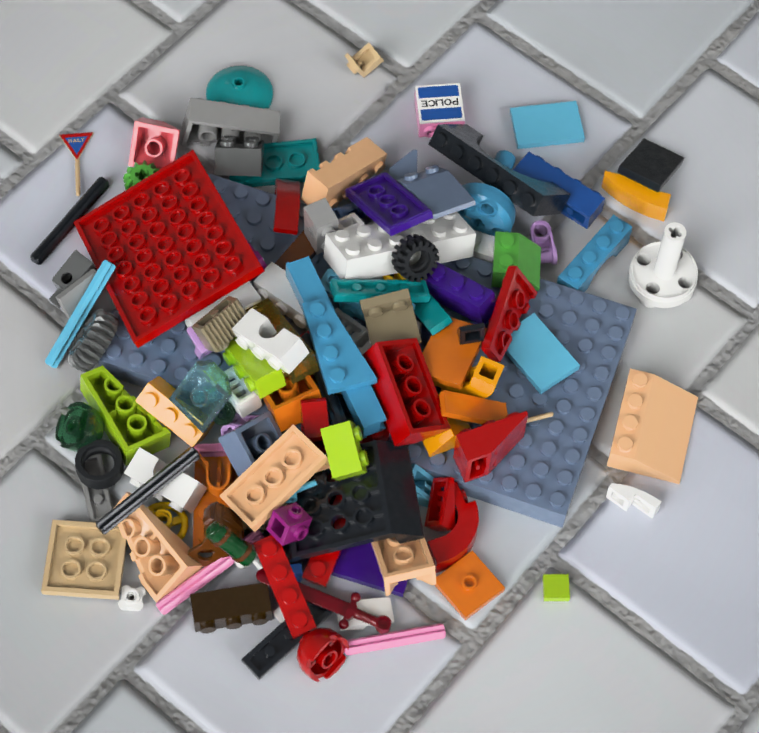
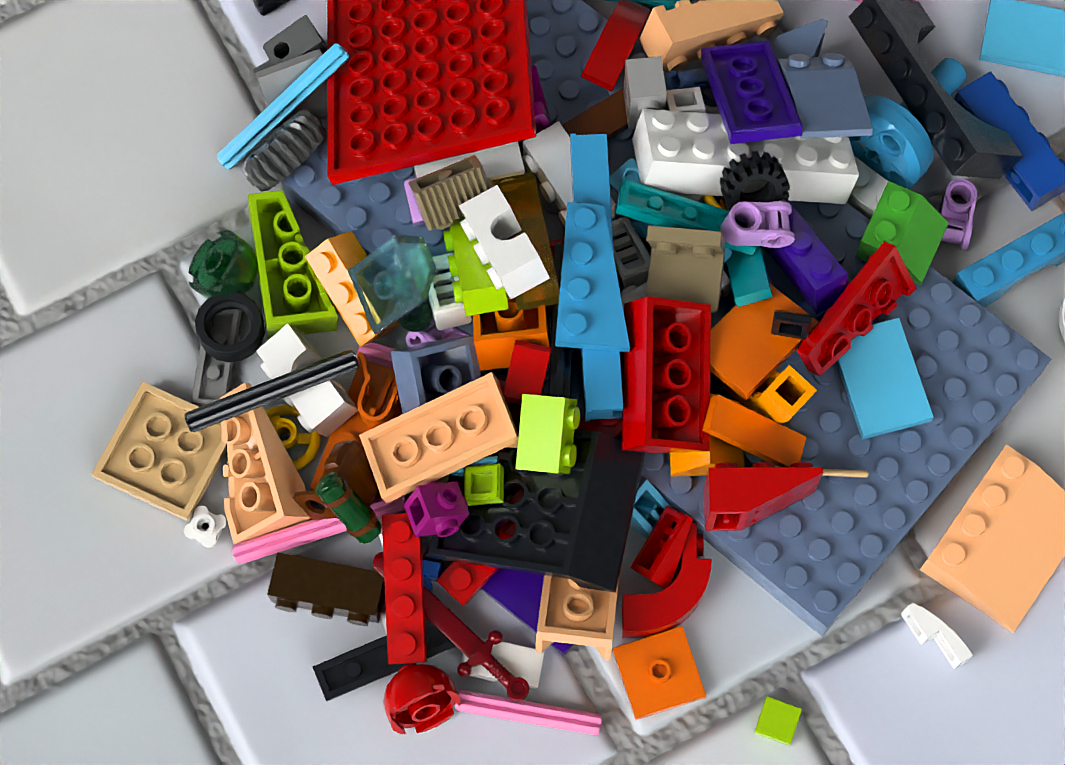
camera: 25 degrees right, 10 degrees up
none -> lime tile [464,463,504,506]
none -> lavender piece [720,201,795,248]

